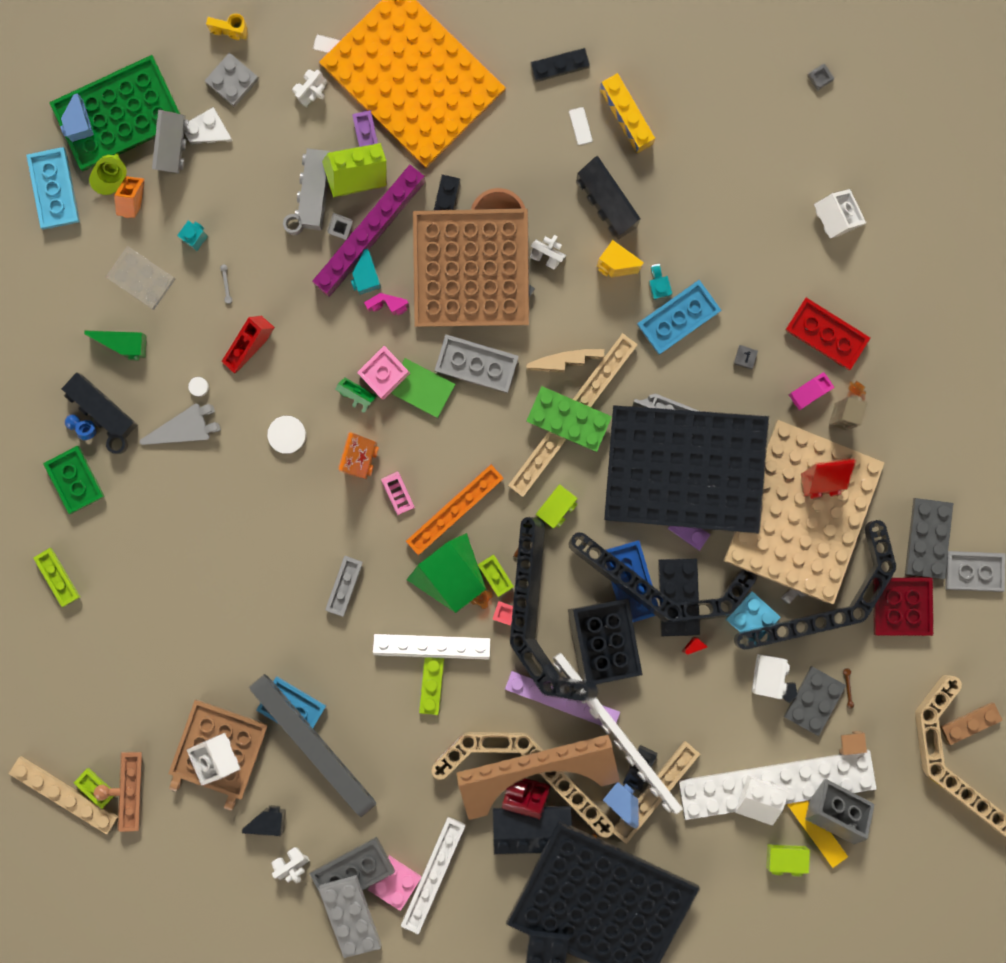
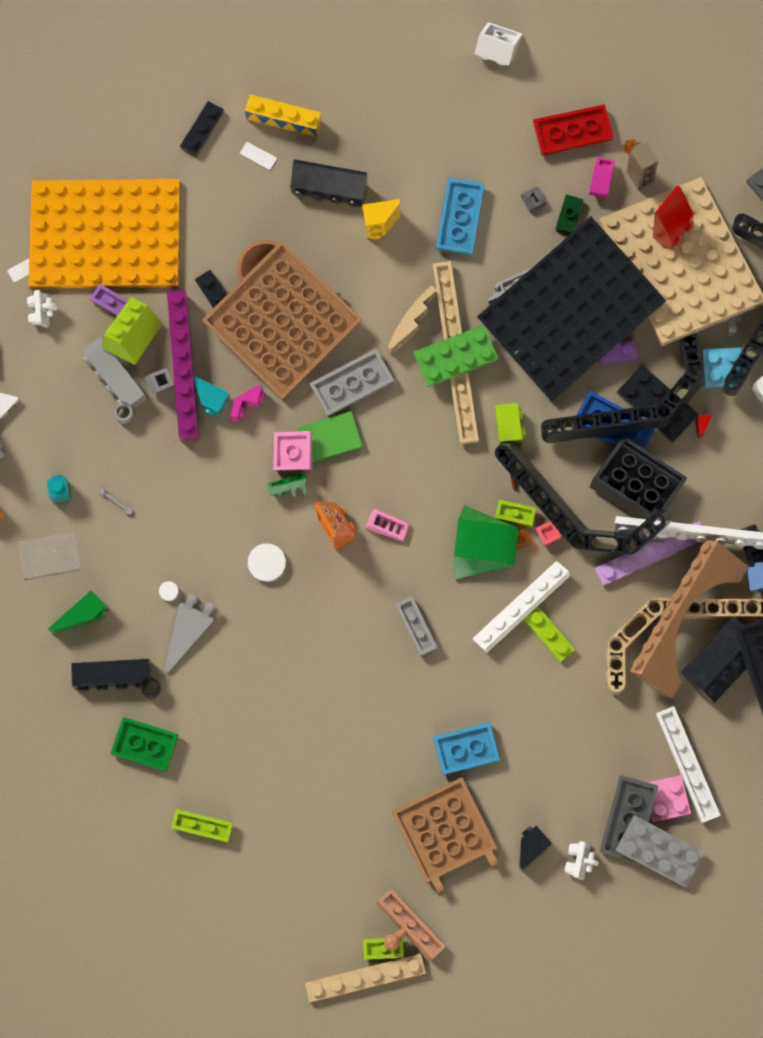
camera: 40 degrees left, 10 degrees down
blue plate [64,415,96,440] -> none
white slope [187,733,240,786] -> none
red slope [221,315,275,373] -> none
dark grey beam [249,674,377,817] -> none
orange plate [406,464,504,556] -> none
dark red plate [502,778,551,819] -> none
white hips [530,235,566,270] -> none
teal plate [649,264,672,300] -> none
none -> dark green plate [555,194,584,234]

